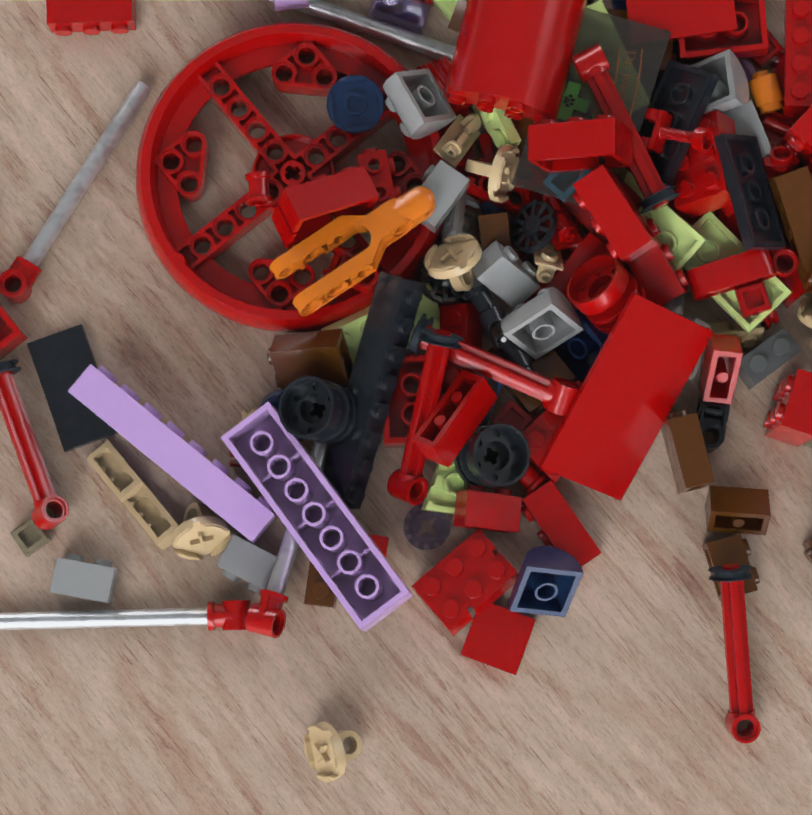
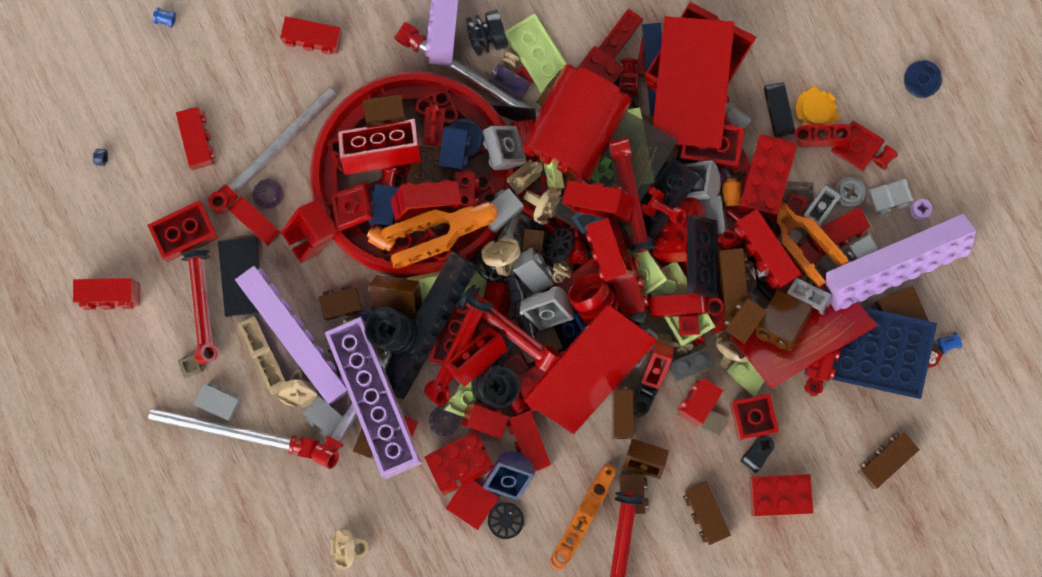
camera: 15 degrees right, 0 degrees up
none -> red beam [228,196,281,246]
none -> clear purple gear [252,179,283,209]
none -> red piece [281,199,337,264]
none -> reddish brown brick [318,286,363,321]
none -> red tile [331,182,373,231]
none -> red brick [338,119,421,175]
none -> reddish brown brick [363,95,405,127]
none -> orange brick [367,225,397,251]
none -> dark blue brick [368,184,399,228]
none -> reddish brown tile [406,145,451,184]
none -> red hinge [423,105,445,146]
none -> dark blue brick [438,127,471,171]
none -> black wheel [488,502,524,539]
none -> black sticker [492,105,536,122]
none -> orange piece [550,464,615,570]

